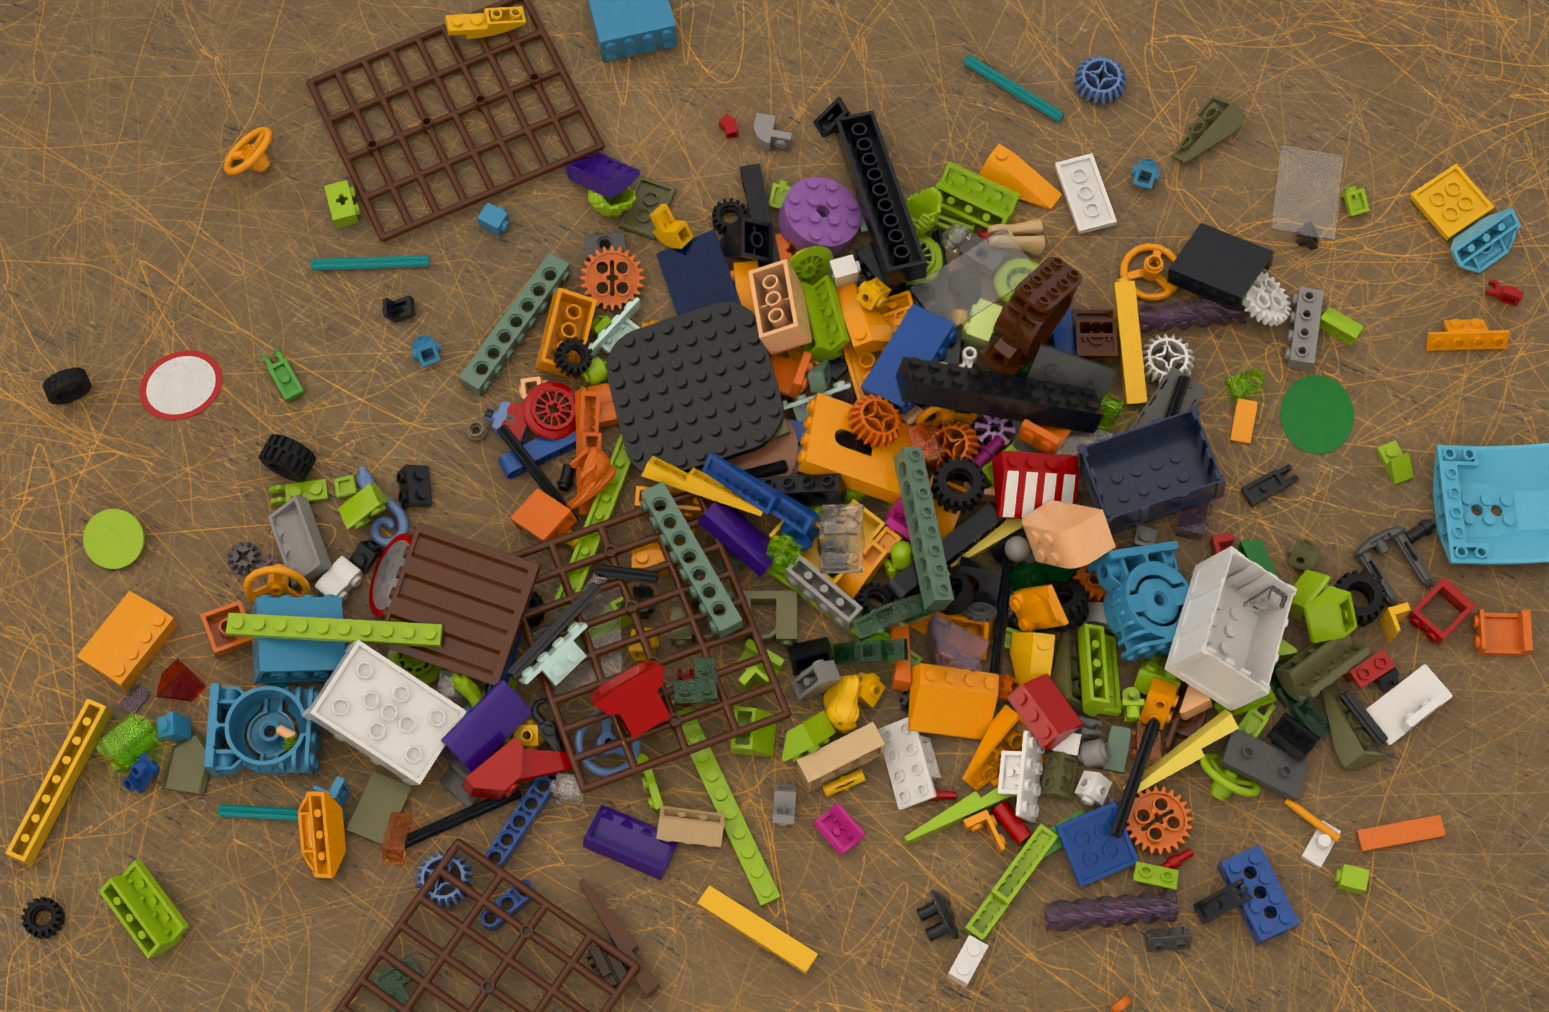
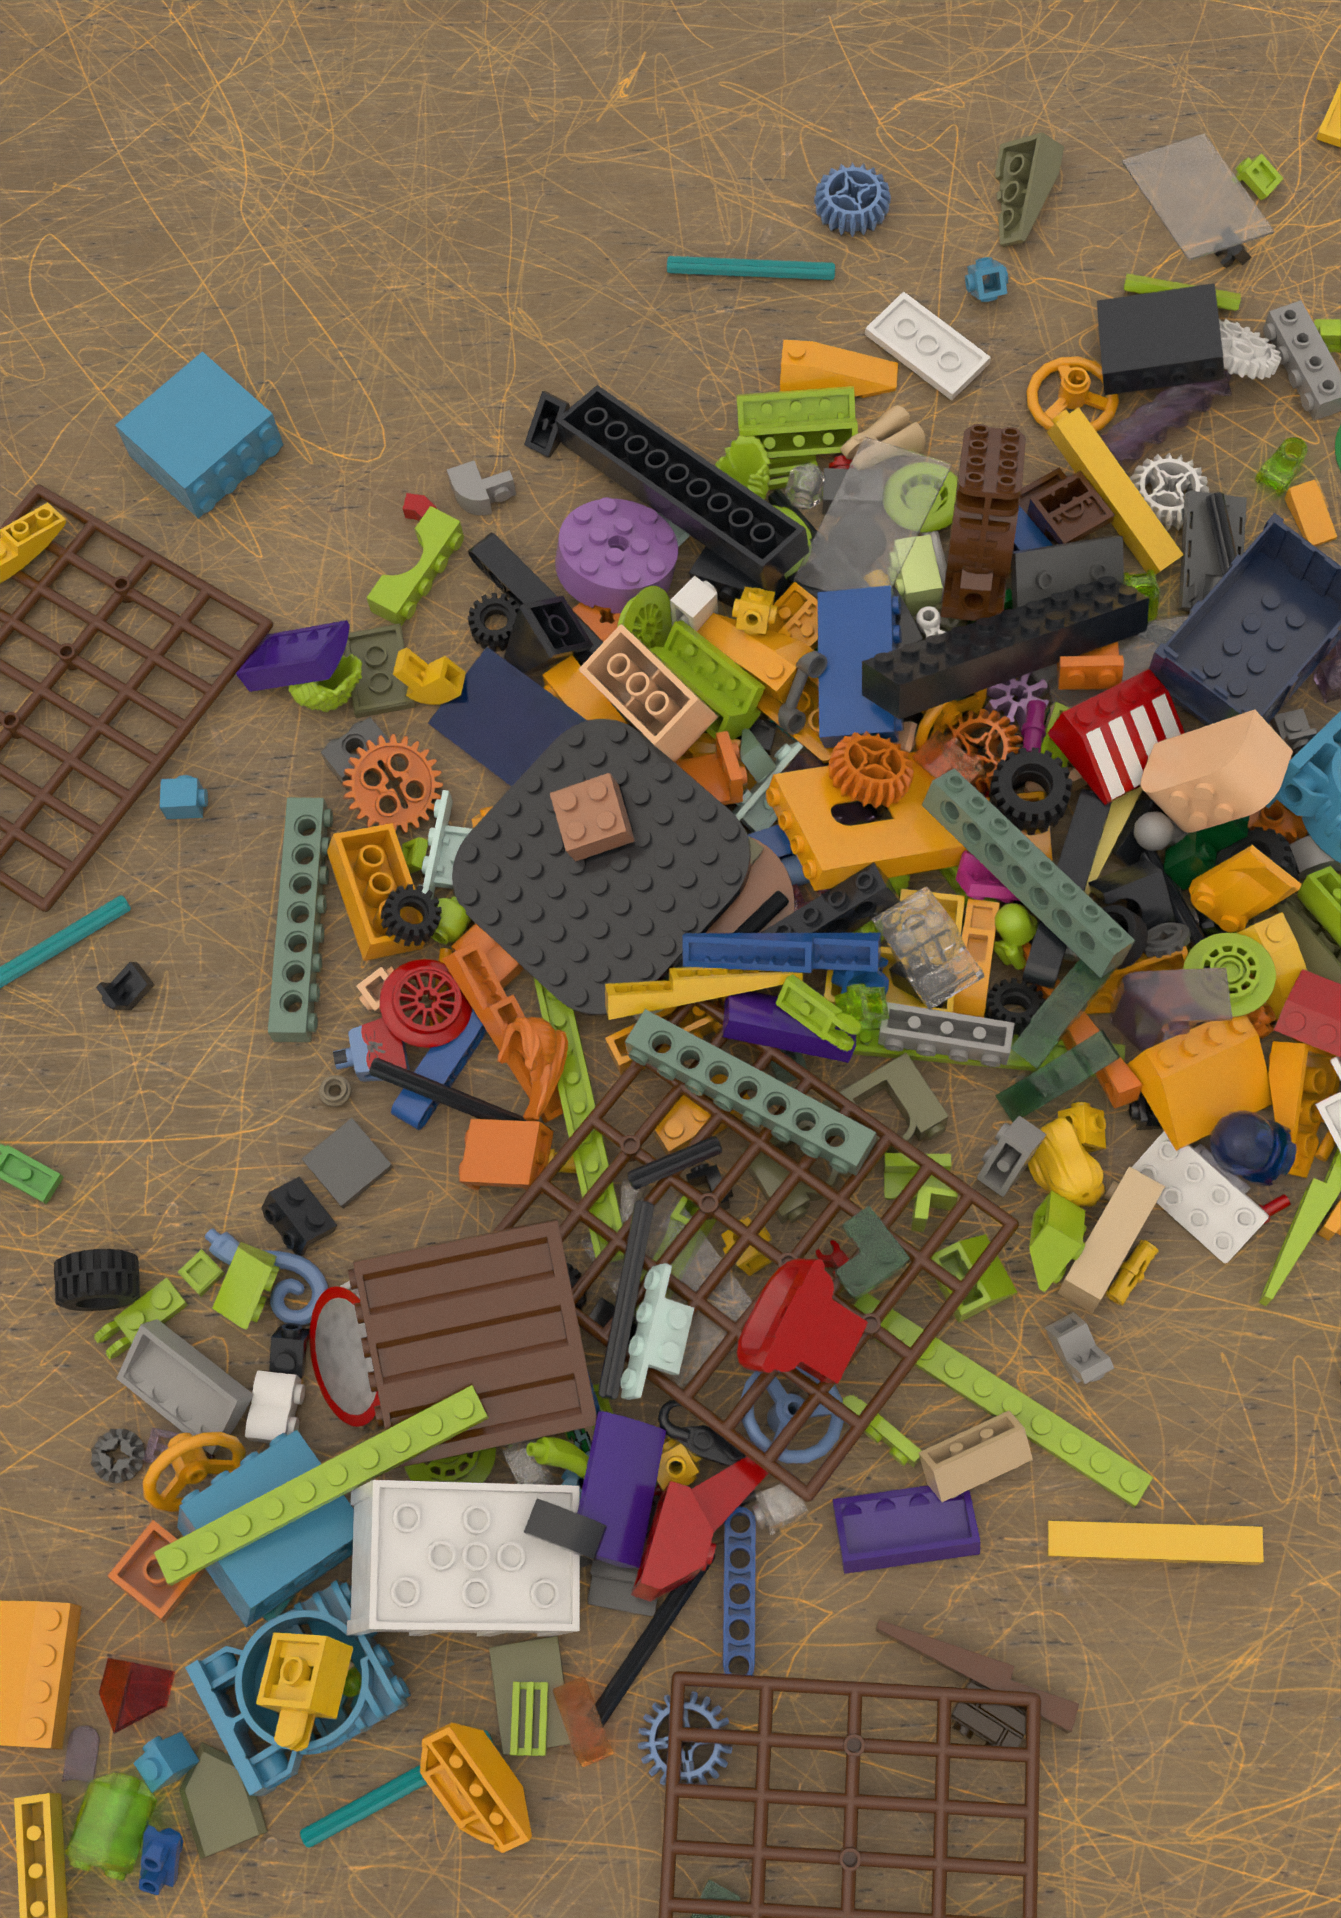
camera: 25 degrees left, 0 degrees up
dark azure panel [312,776,352,808] -> none
dark azure brick [411,335,441,367] -> none
blue beam [480,879,536,931] -> none
black pin [557,464,576,492] -> none
lime bracket [768,180,791,209] -> none
black brick [787,637,834,676] -> none
dark pink bracket [813,802,865,856] -> none
none -> yellow brick [256,1632,353,1752]
none -> dark grey tile [302,1118,393,1208]
none -> lime arch [367,506,464,626]
none -> lime tile [510,1682,549,1756]
none -> black slope [524,1498,607,1561]
none -> nougat brick [550,773,635,861]
none -> lime hinge [776,975,862,1051]
none -> dark grey bar [778,651,827,735]
none -> lime tile [1123,273,1241,311]
none -> lime wheel [1183,933,1276,1017]
none -> clear blue tile [1210,1110,1297,1186]

